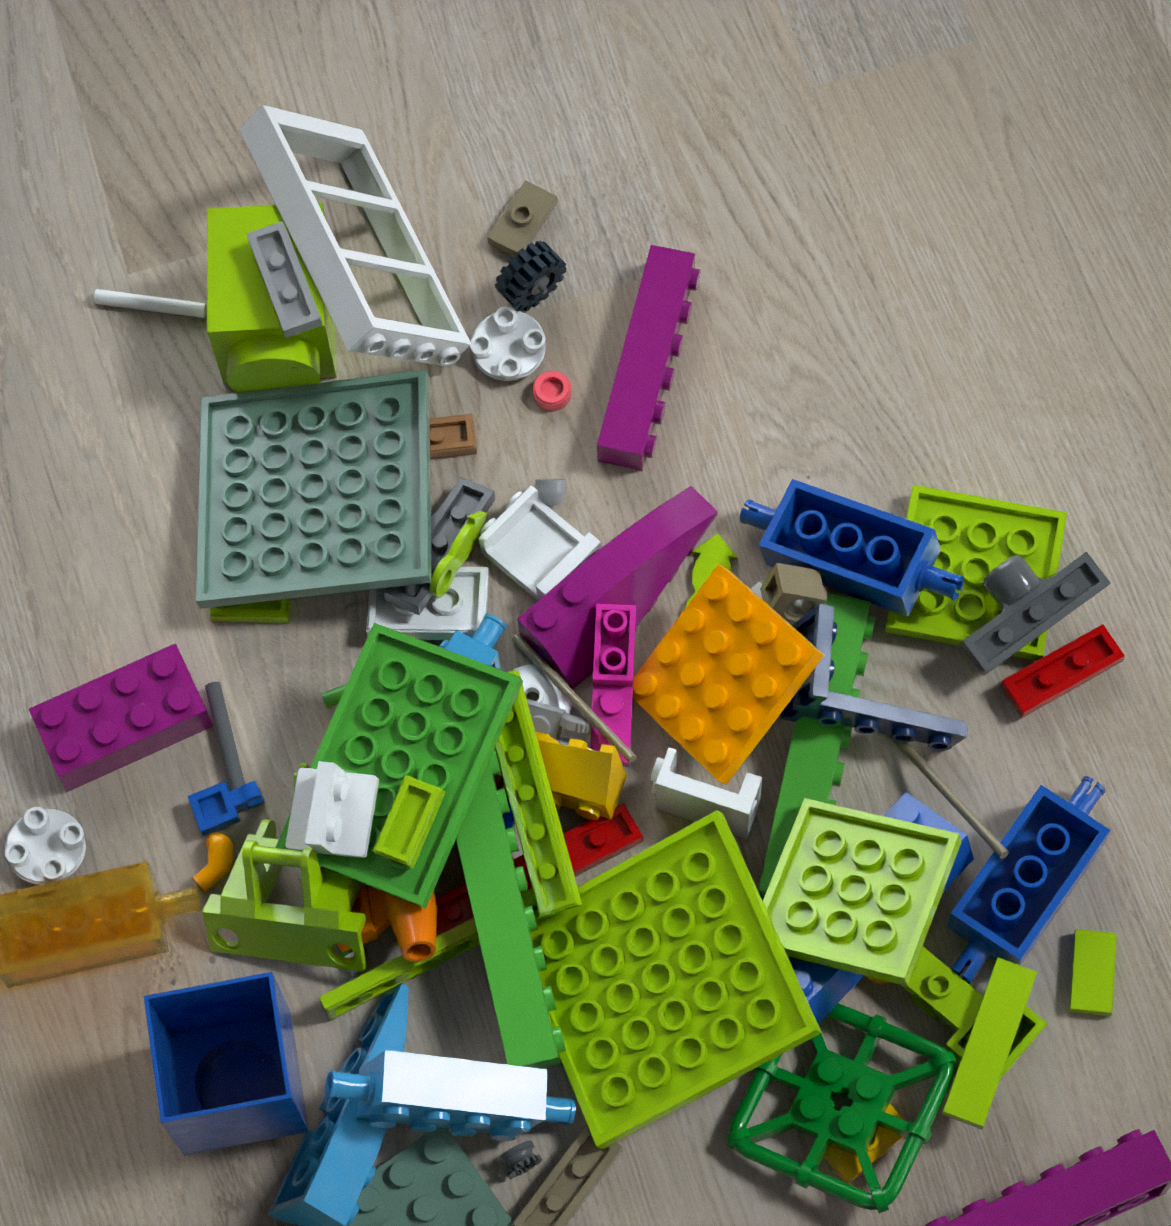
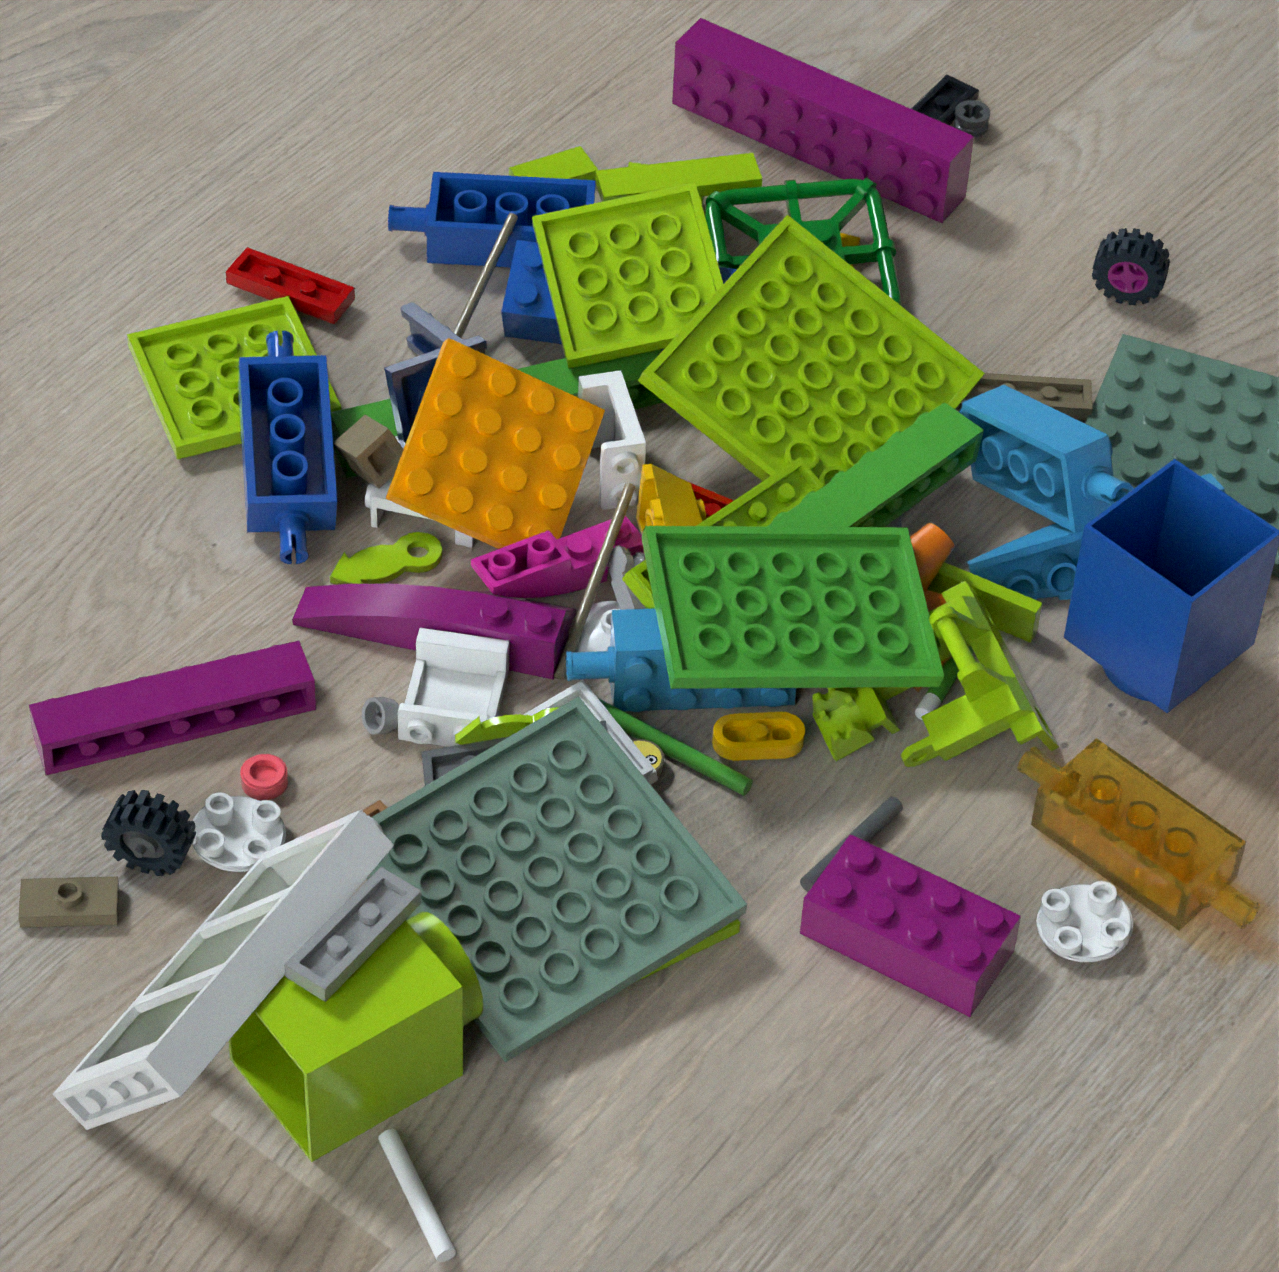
camera: 130 degrees left, 20 degrees down
blue plate [188,781,265,836] -> none
light orange arm [192,832,234,893] -> none
white bracket [285,761,379,858] -> none
lime tile [373,775,446,868] -> none
dark grey plate [960,552,1111,676] -> none

